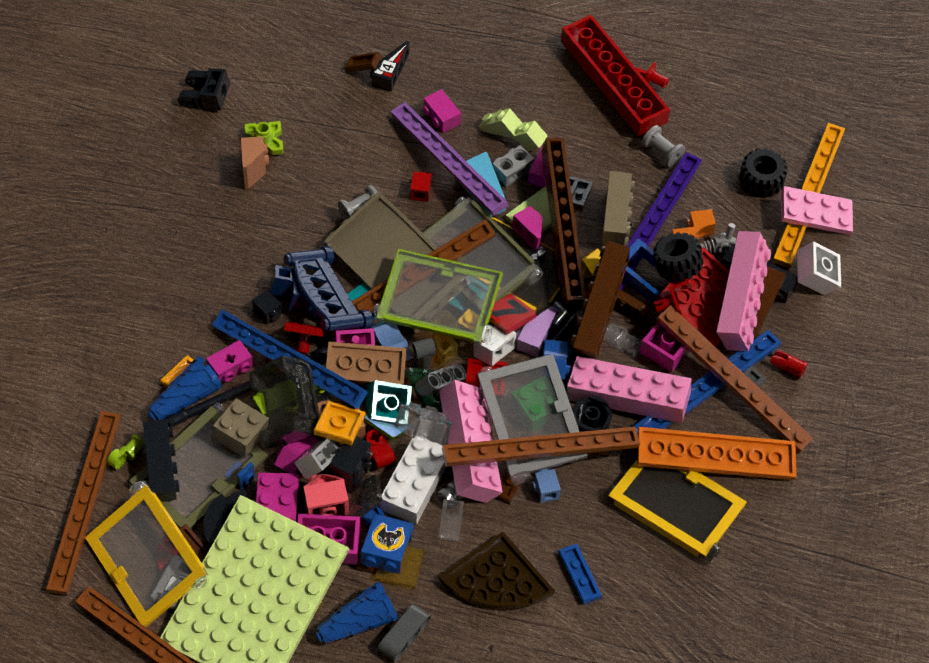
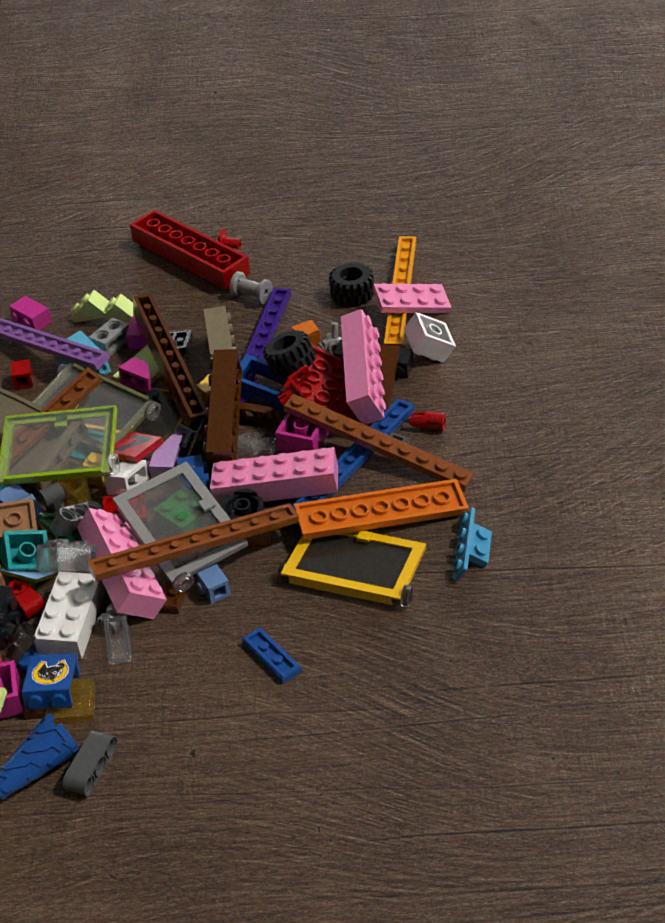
camera: 10 degrees left, 15 degrees down
dark brown plate [439,532,555,610] -> none
none -> dark azure bracket [452,507,492,581]

